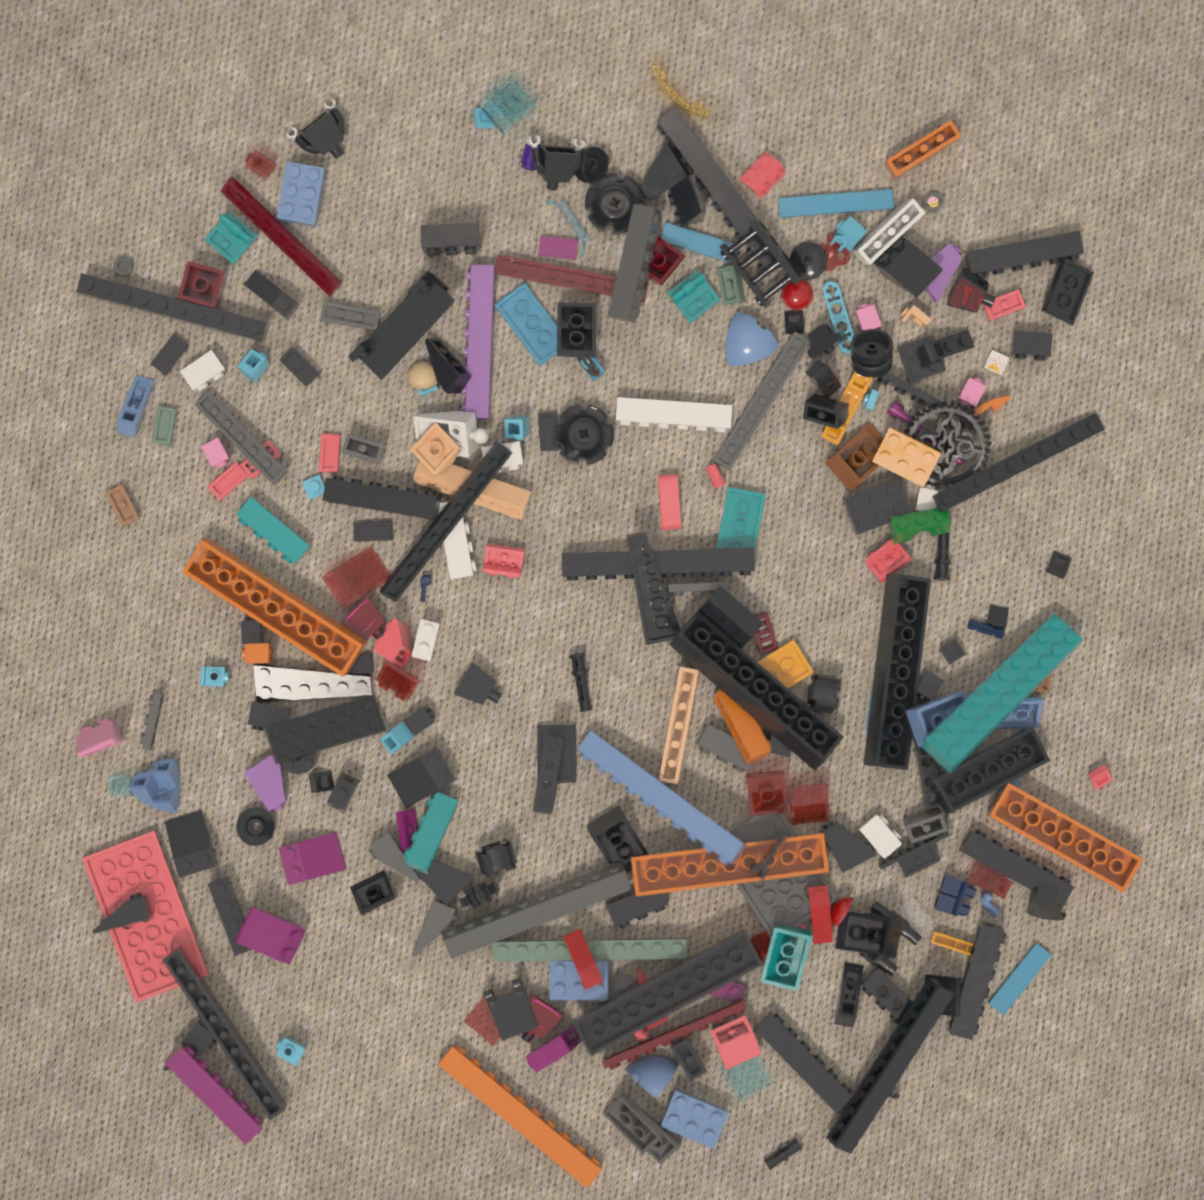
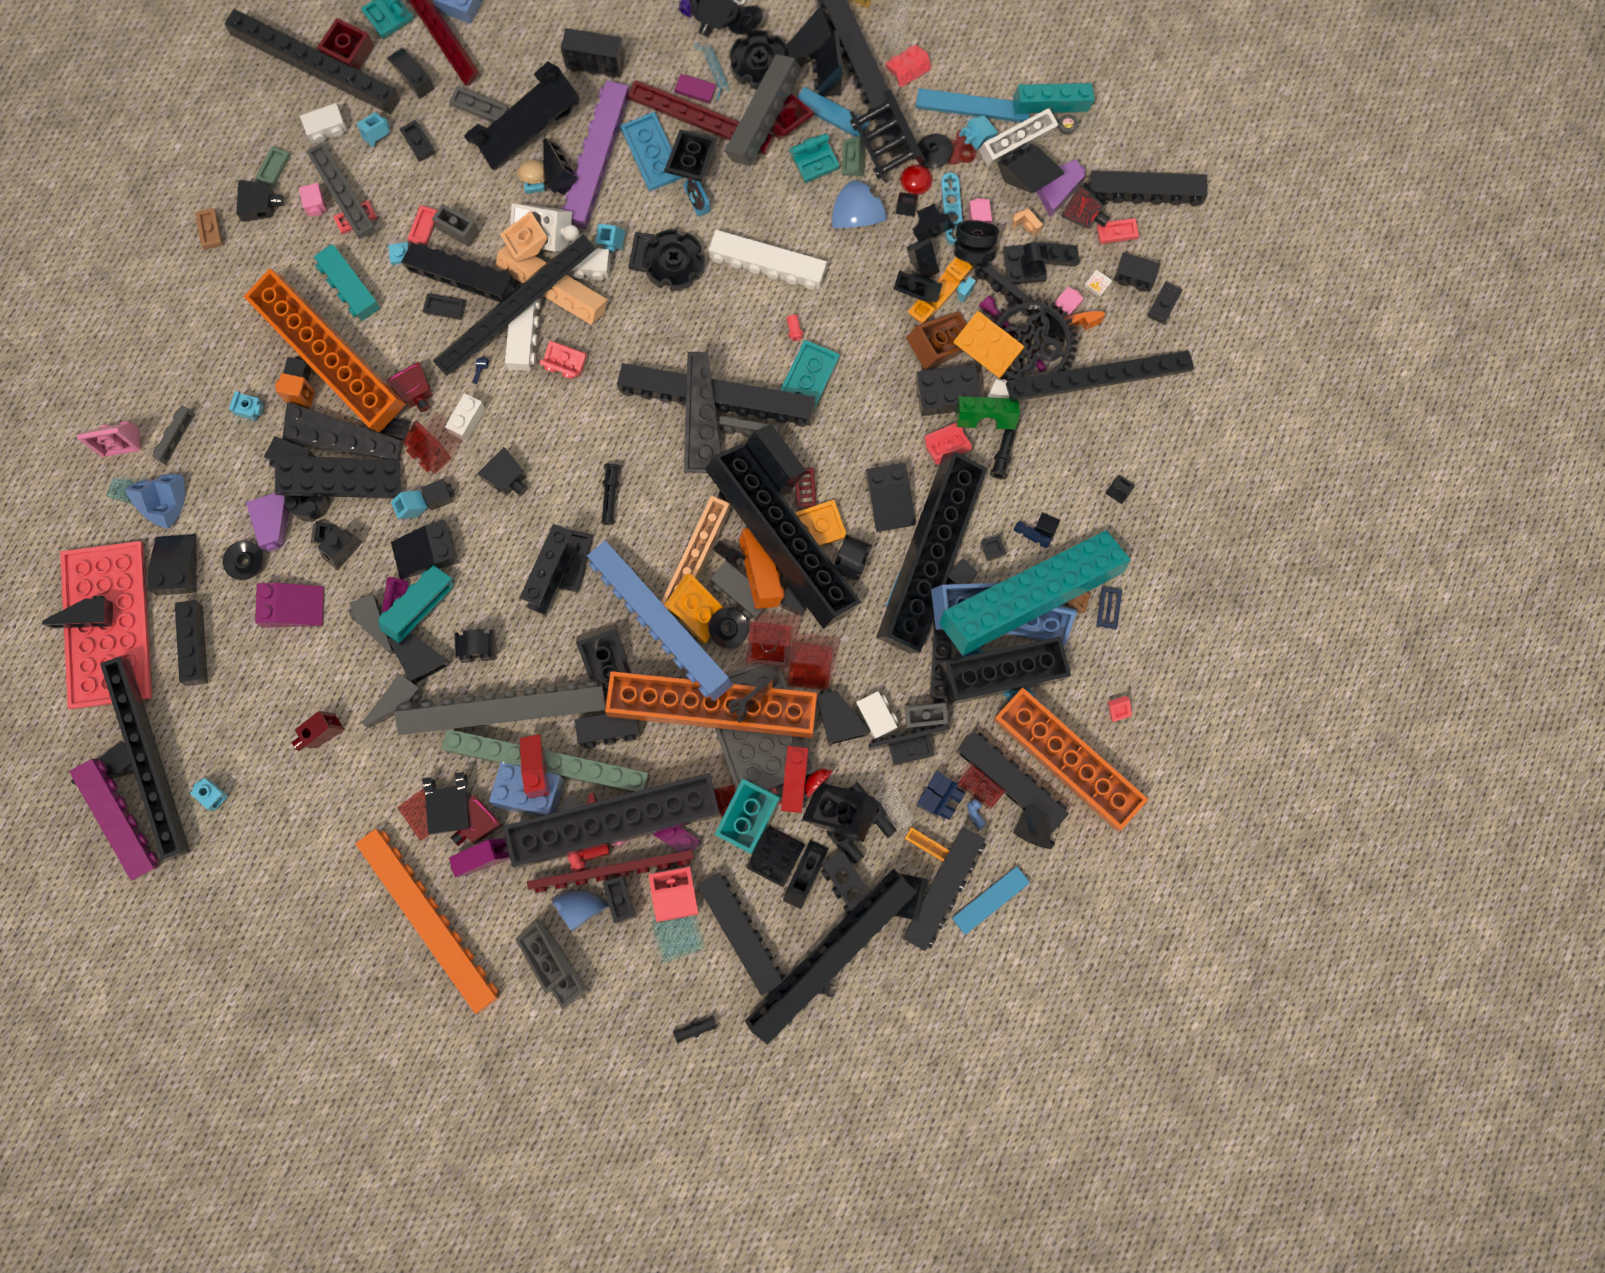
camera: 20 degrees right, 10 degrees down
dark grey tile [114,257,134,277] -> none
medium blue slope [117,375,154,438] -> none
black tile [150,334,190,376] -> none
coral tile [207,462,249,501] -> none
magenta slope [235,906,306,965] -> none
clear red slope [322,546,391,610] -> none
black slope [350,870,398,916] -> none
coral slope [374,618,413,668] -> none
black gear [459,882,500,908] -> none
coral beam [658,474,681,530] -> none
medium blue brick [660,1088,729,1149] -> none
dark grey plate [714,332,811,471] -> none
orange brick [884,120,961,180] -> none
black tile [1041,257,1094,326] -> none
none -> black torso [236,180,284,222]
none -> dark red torso [292,711,345,751]
none -> light orange plate [664,573,724,644]
none -> black dish [708,608,748,648]
none -> black bar [714,541,746,568]
none -> black bracket [747,826,805,887]
none -> black slope [865,463,916,532]
none -> teal brick [1013,83,1095,114]
none -> dark blue tile [1096,587,1122,630]
none -> black plate [1147,281,1183,325]

